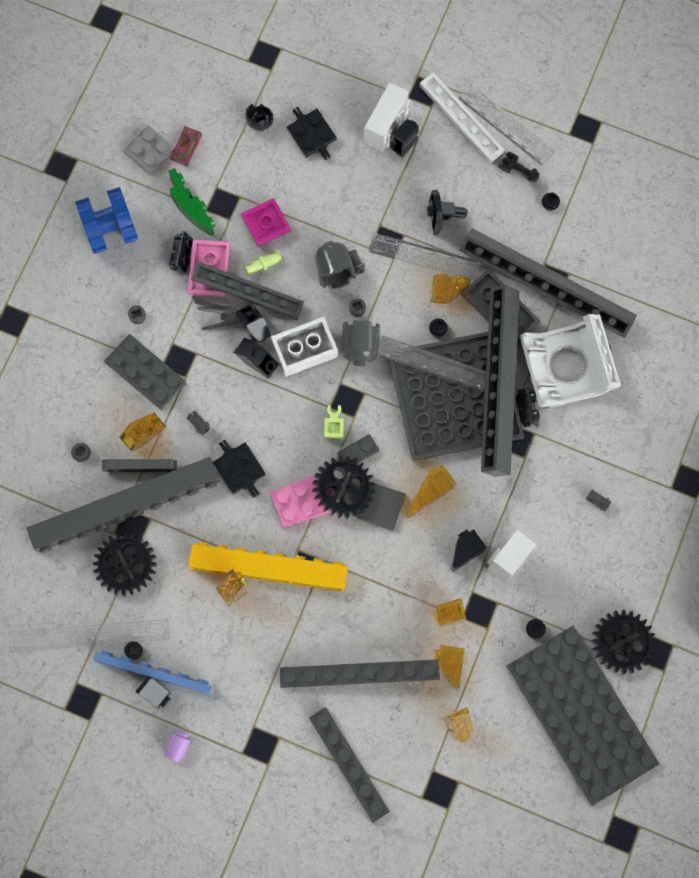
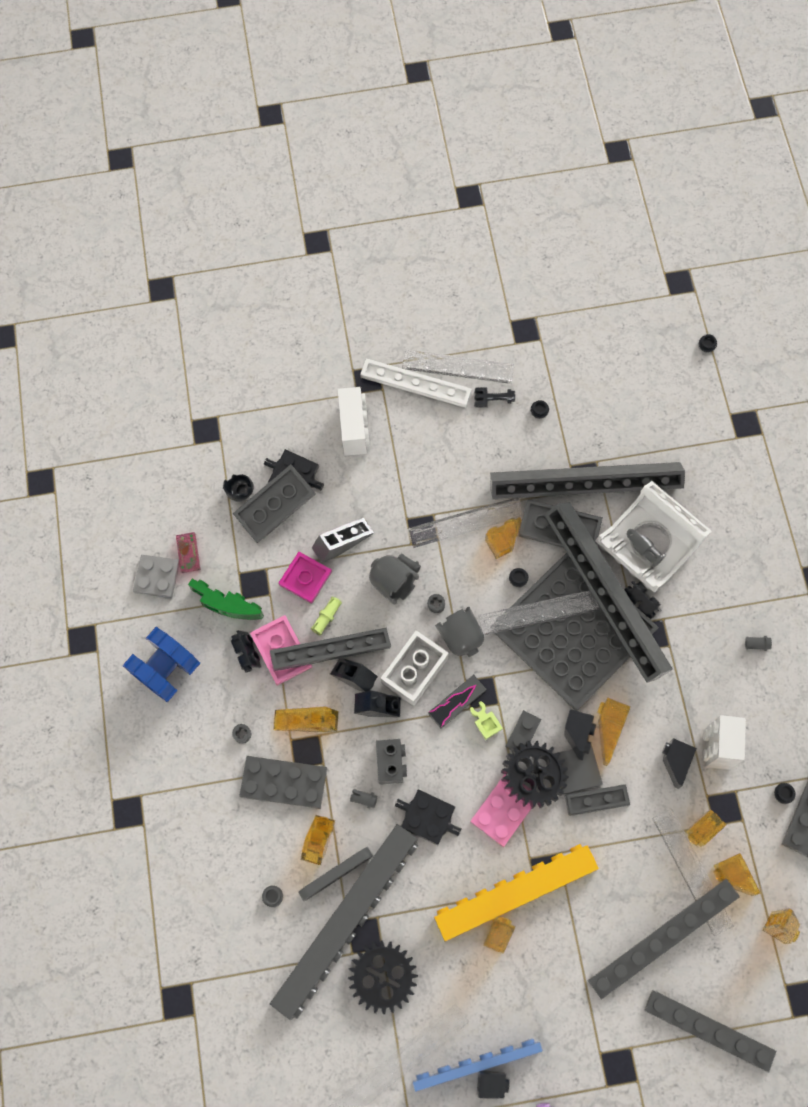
camera: 25 degrees left, 5 degrees down
black bush [124,641,143,660] -> none
dark grey plant [194,300,236,330] -> none
black brick [390,119,419,158] -> none
black piece [427,189,468,235] -> none
none -> dark grey plate [233,464,316,543]
none -> clear yellow slope [273,706,339,732]
none -> dark grey slope [312,518,374,563]
none -> dark grey brick [376,739,407,785]
none -> tile [428,674,487,729]
none -> black slope [564,709,597,760]
none -> dark grey tile [565,784,630,816]
none -> dark grey piece [626,529,666,568]

